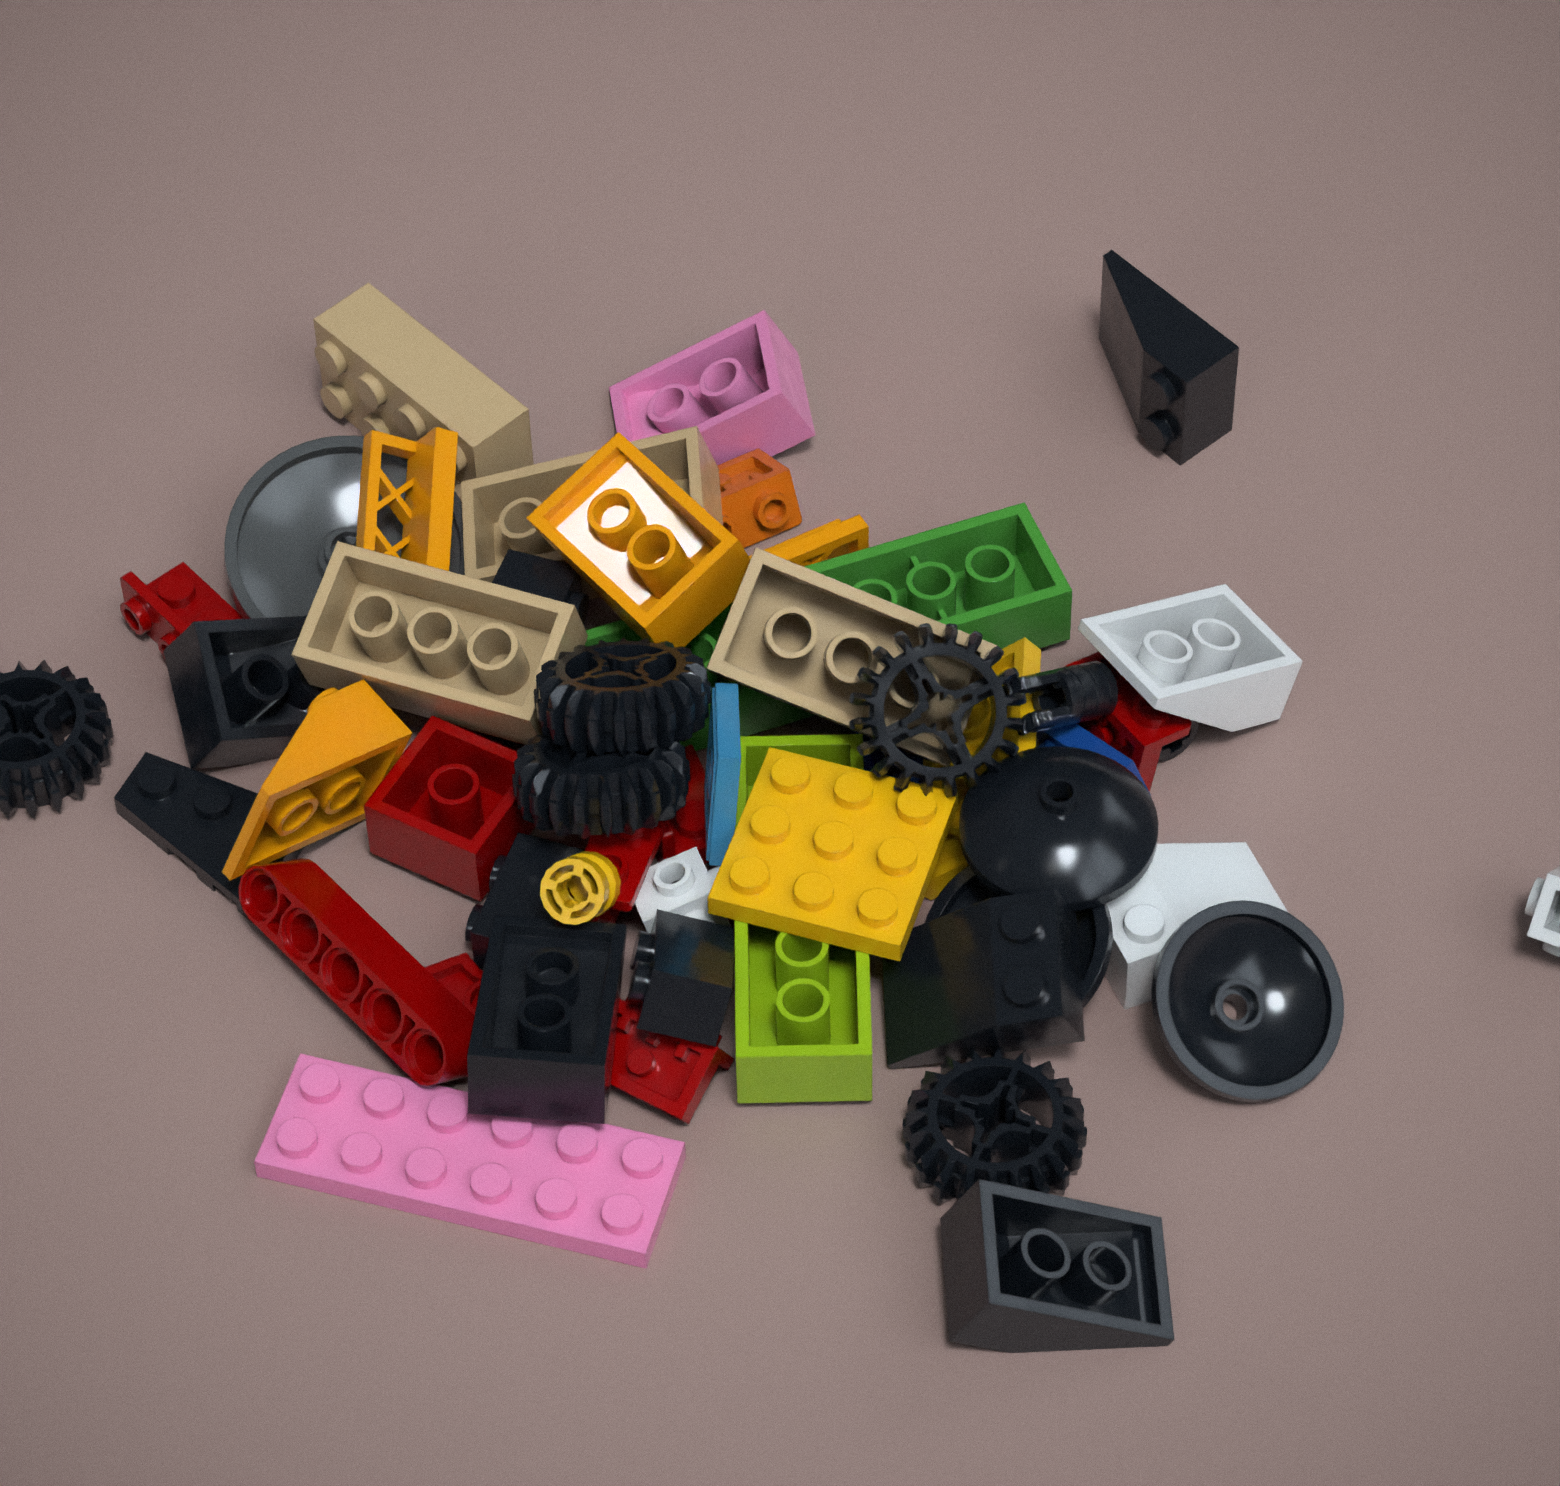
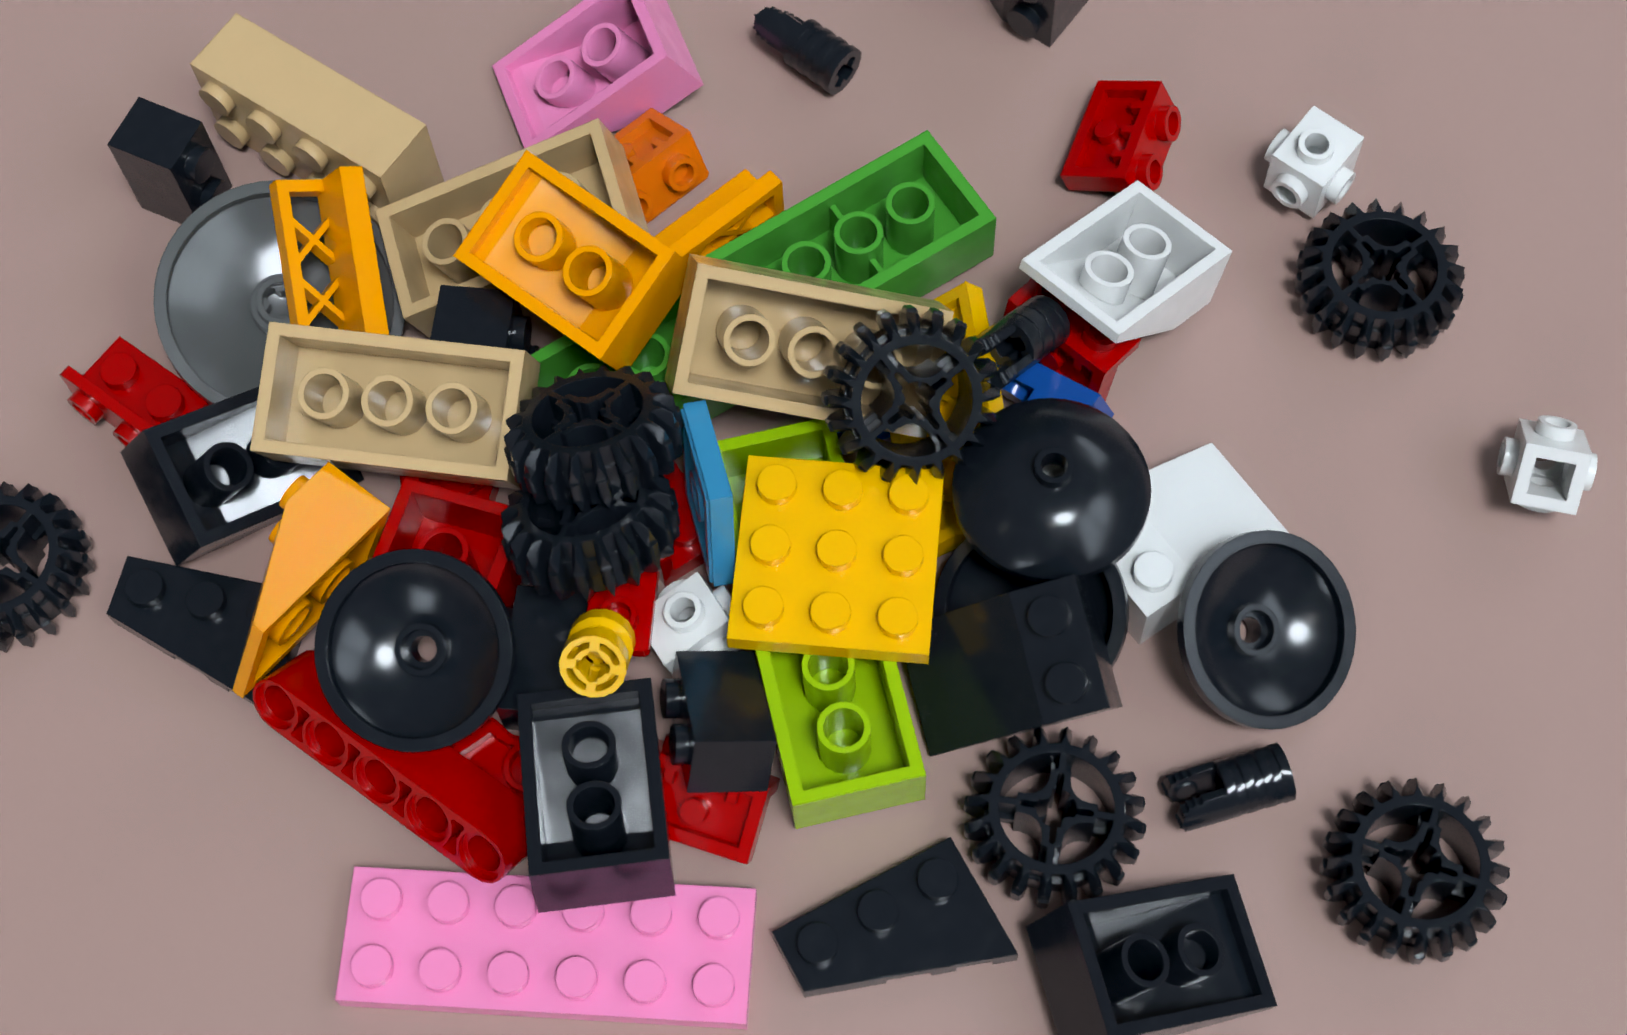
camera: 10 degrees left, 15 degrees up
none -> black brick [107,97,232,224]
none -> black dish [314,549,516,752]
none -> black hinge [753,7,861,95]
none -> black wing [772,837,1018,998]
none -> red bracket [1060,80,1181,192]
none -> black hinge [1160,742,1296,832]
none -> white brick [1263,106,1364,218]
none -> black gear [1294,198,1465,363]
none -> black gear [1319,778,1510,964]

